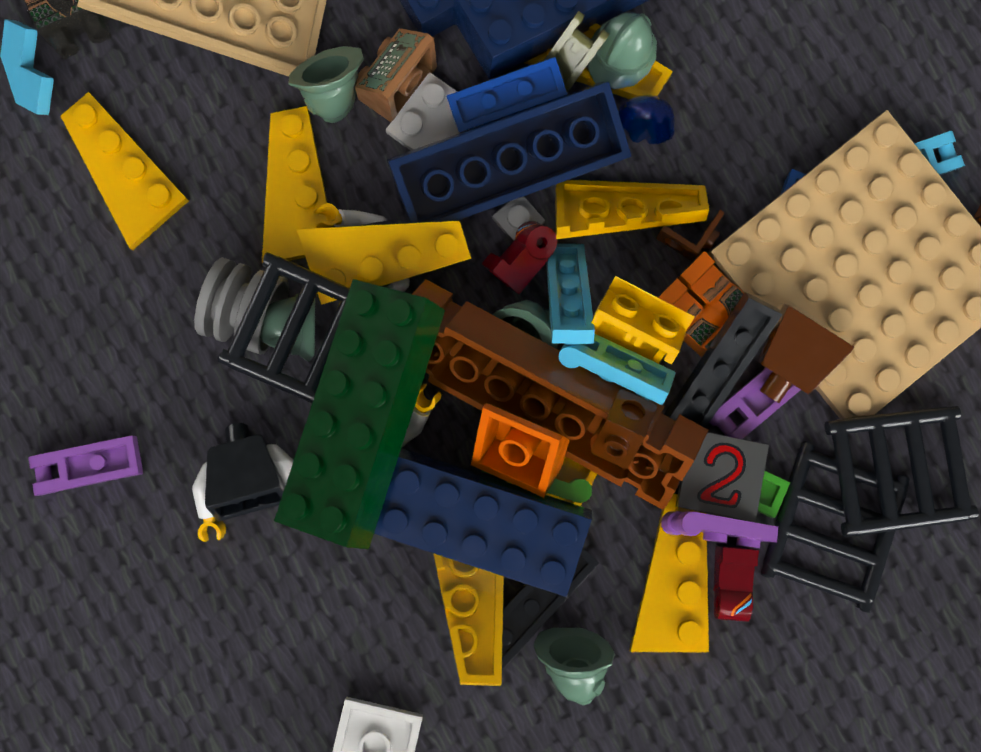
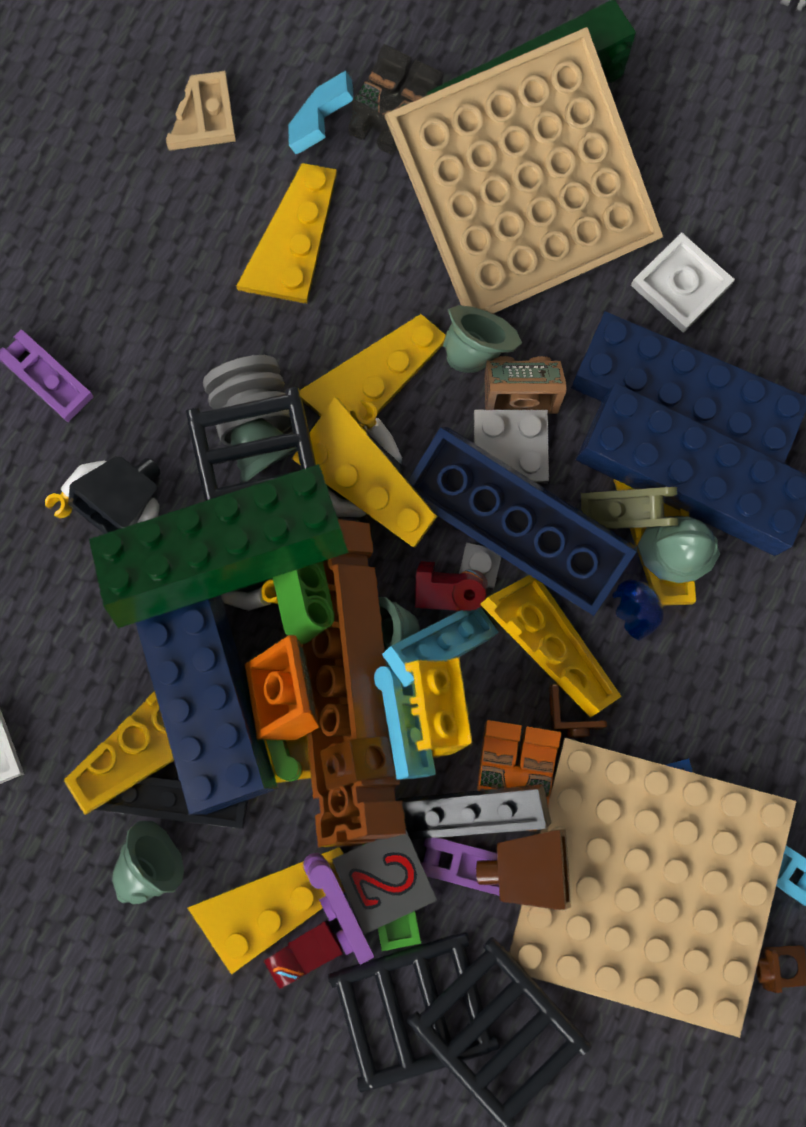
camera: 55 degrees right, 5 degrees down
blue plate [446,57,567,133] -> none
none -> bright green beam [273,561,335,644]

